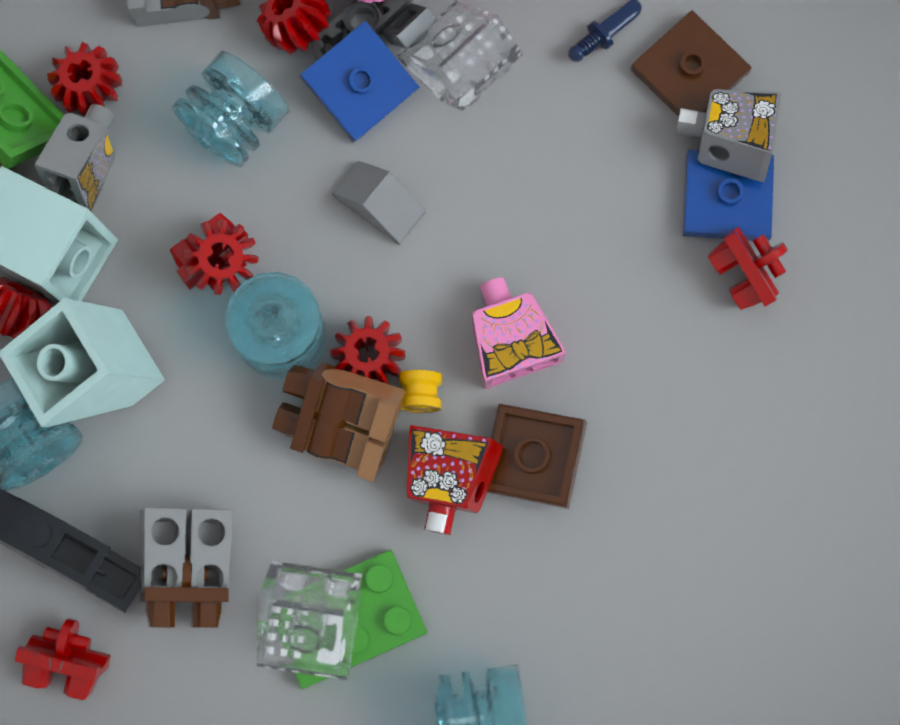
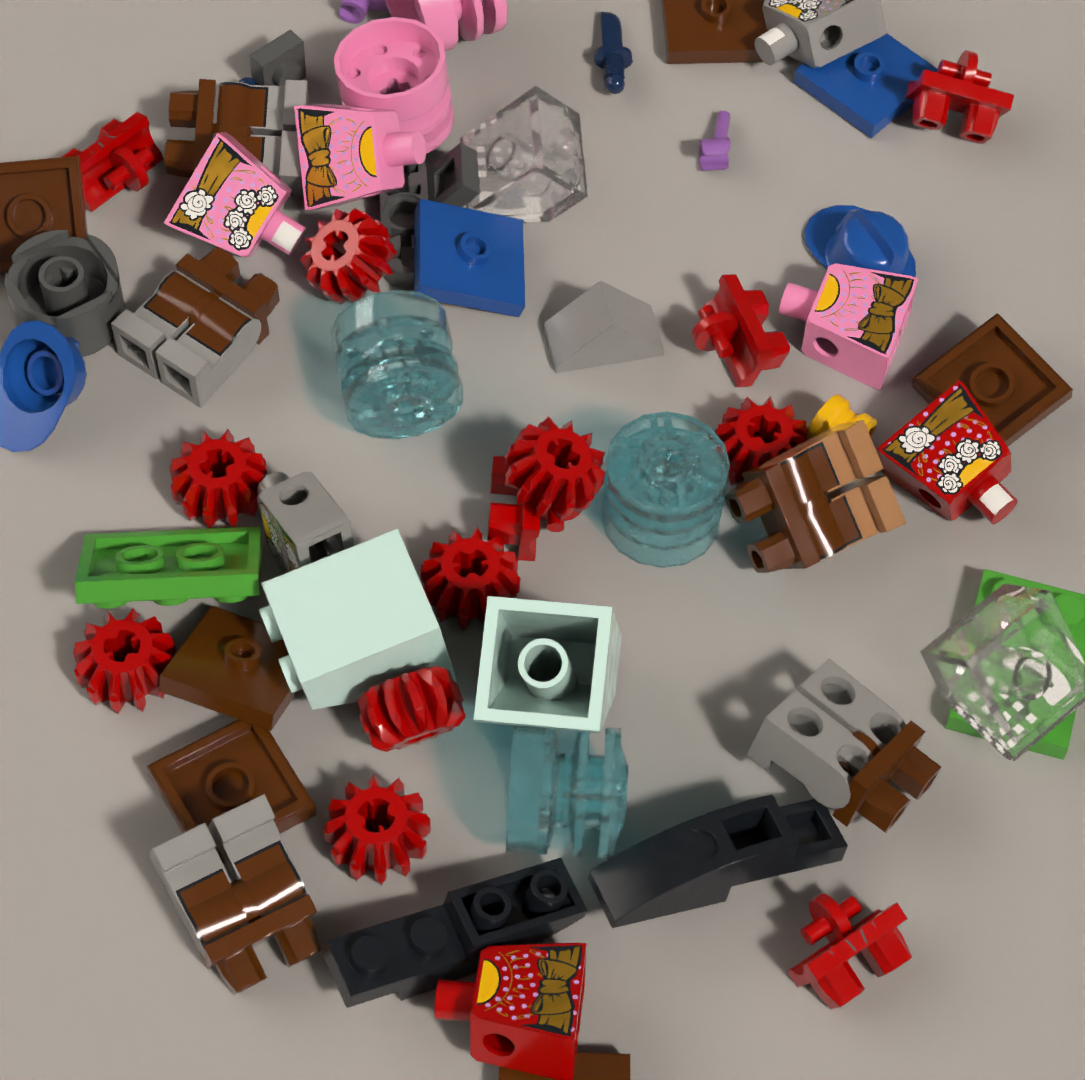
camera: 55 degrees left, 20 degrees down
none -> red gear [420,527,521,631]
none -> red hips [691,274,790,387]
none -> medium lavender hand [699,111,731,171]
none -> blue piece [804,205,916,277]

